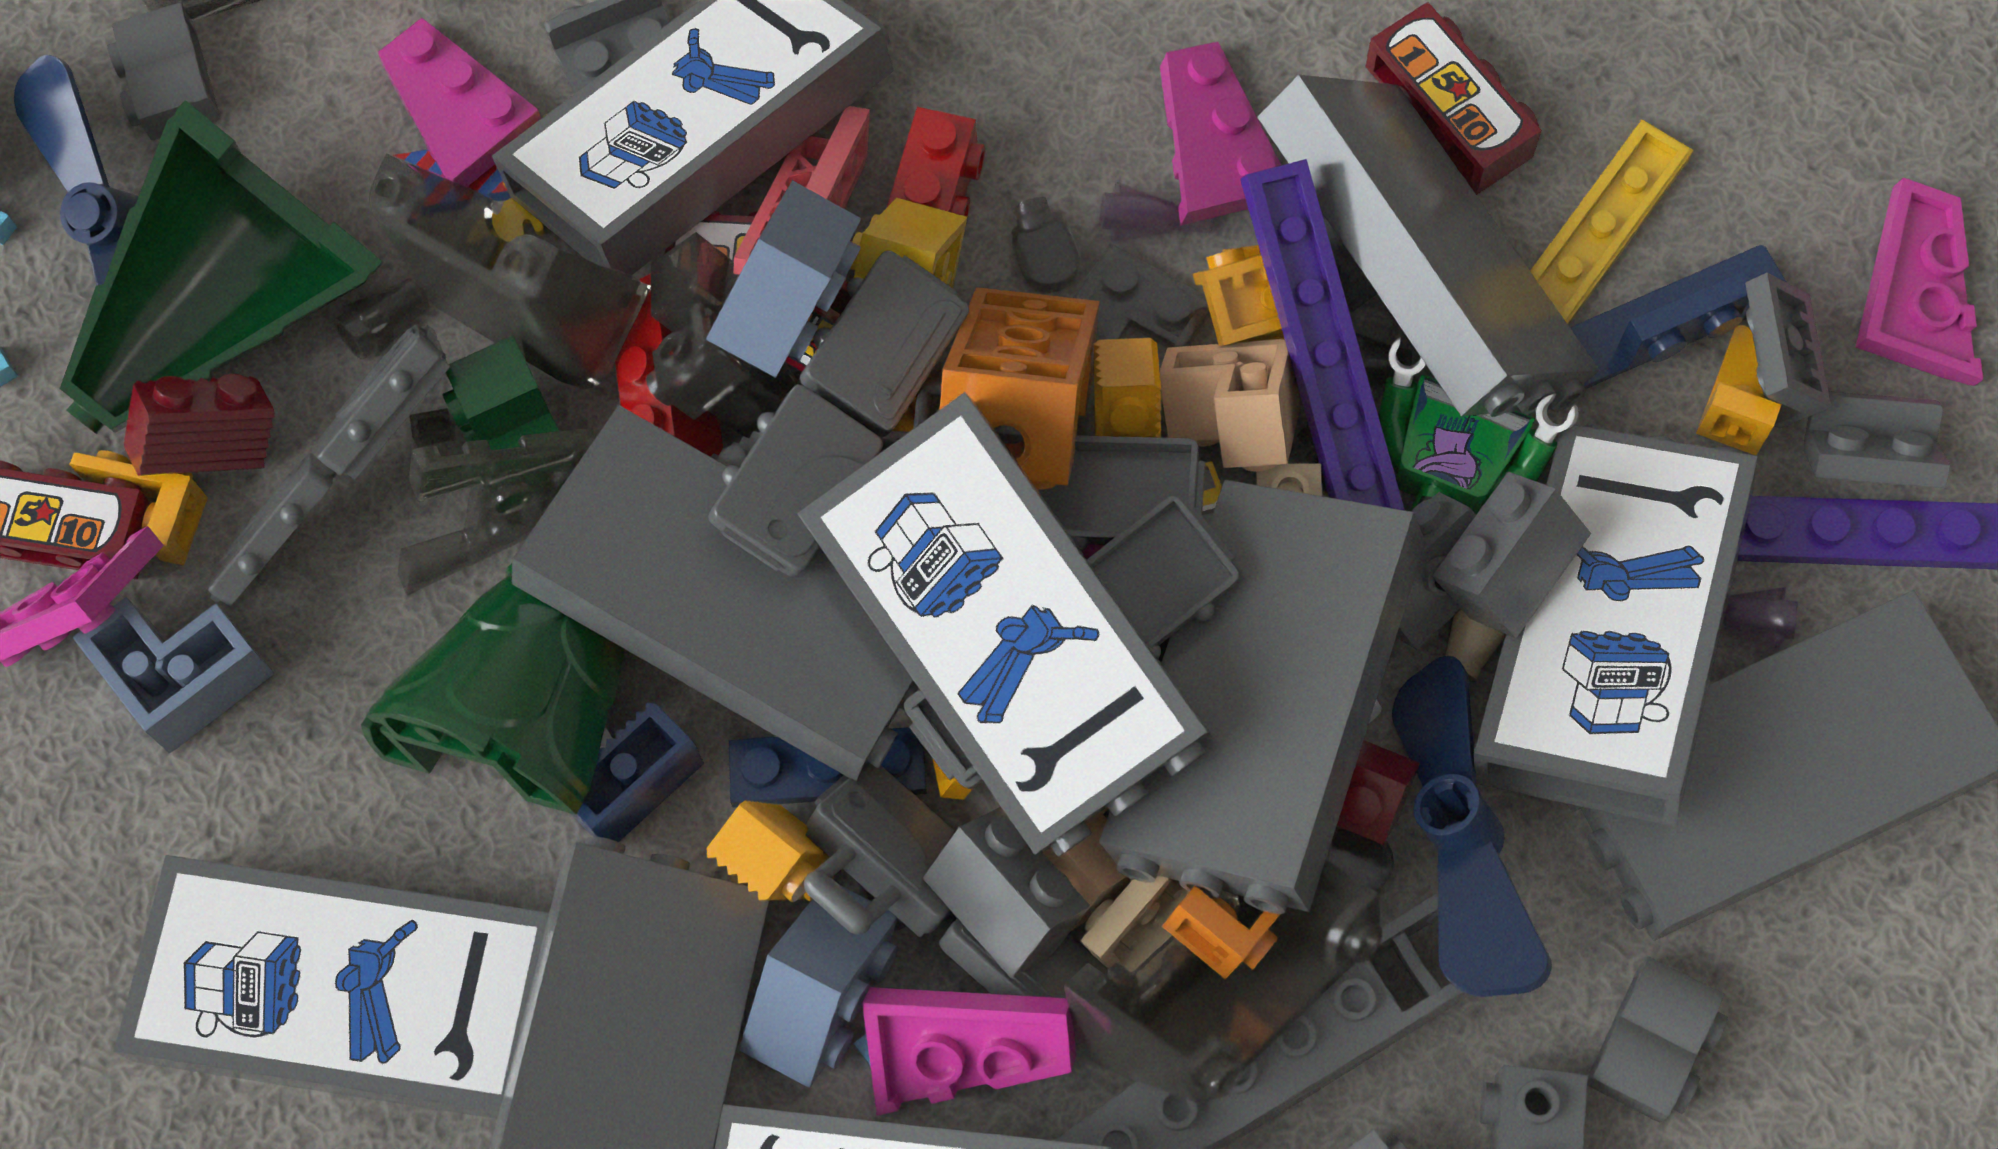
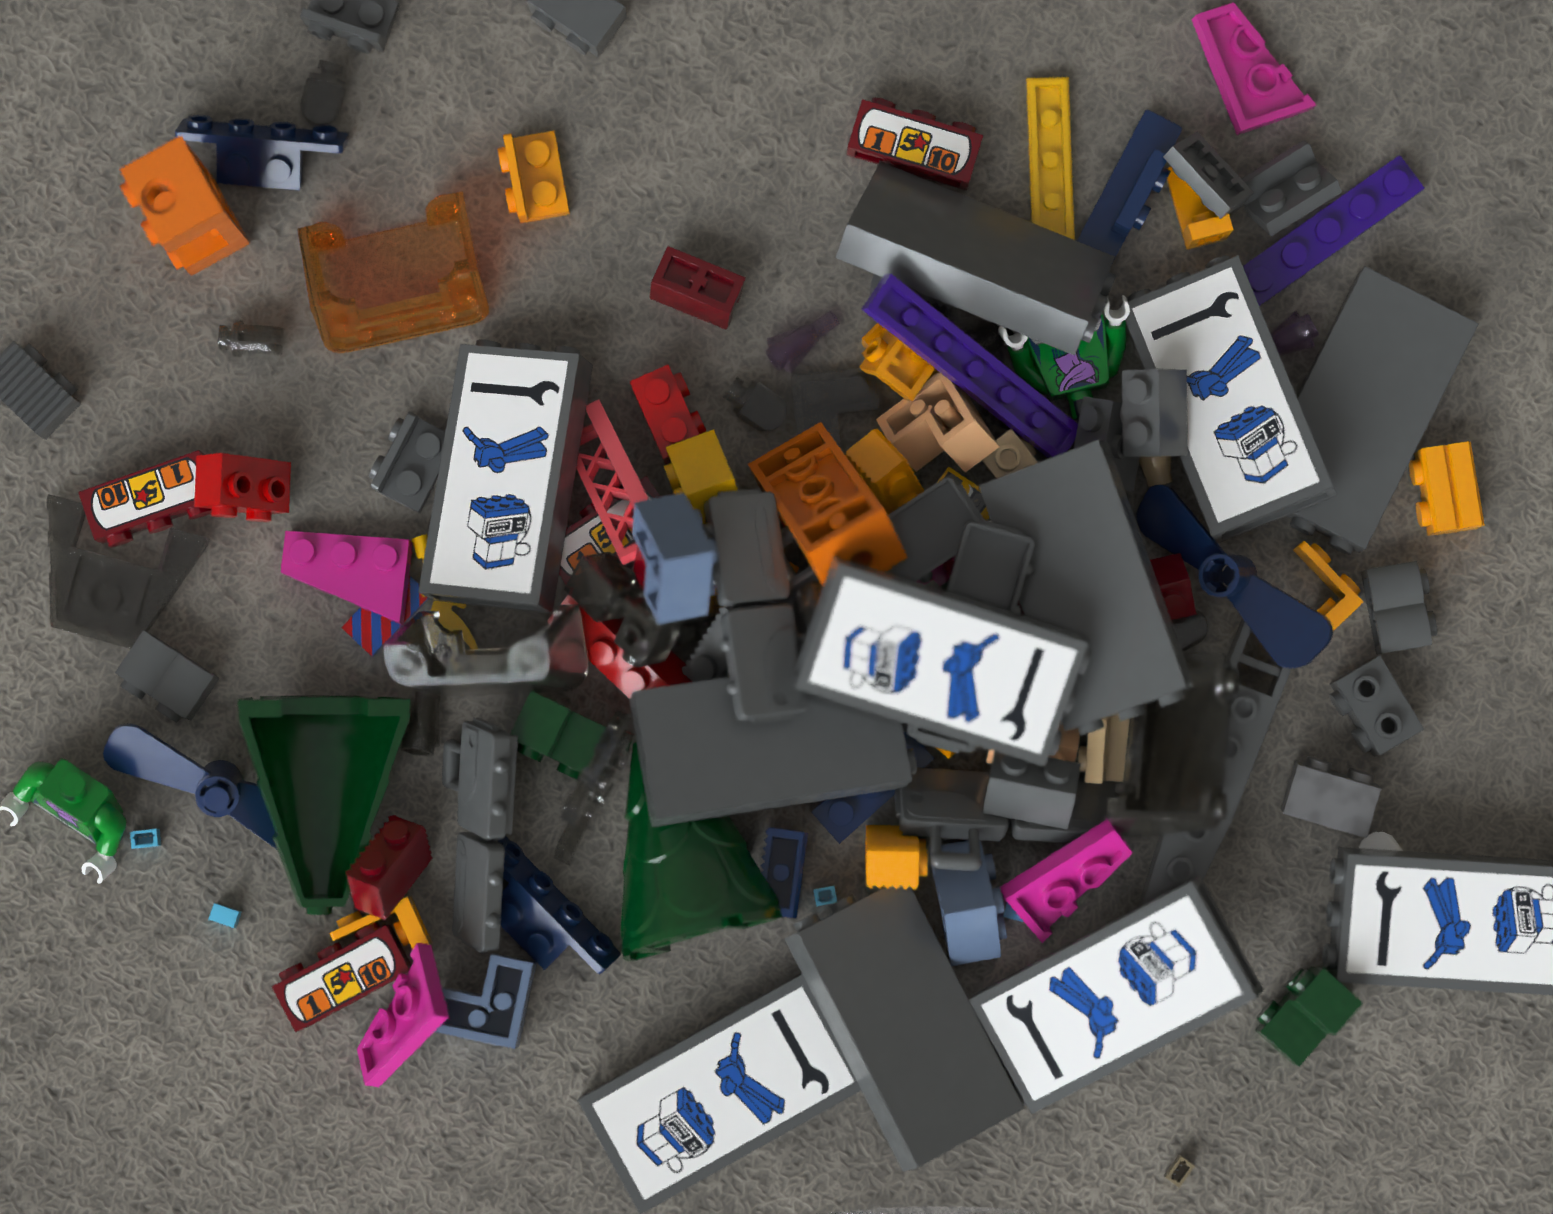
camera: 40 degrees left, 15 degrees up
dark pink wing [1160,41,1281,226] -> none
orange bracket [1161,886,1280,980] -> none
none -> dark blue bracket [497,835,621,974]
none -> dark red hinge [649,246,746,330]
none -> medium azure piece [813,886,837,907]
none -> light orange bracket [1293,541,1363,631]
none -> light orange brick [1409,441,1485,536]

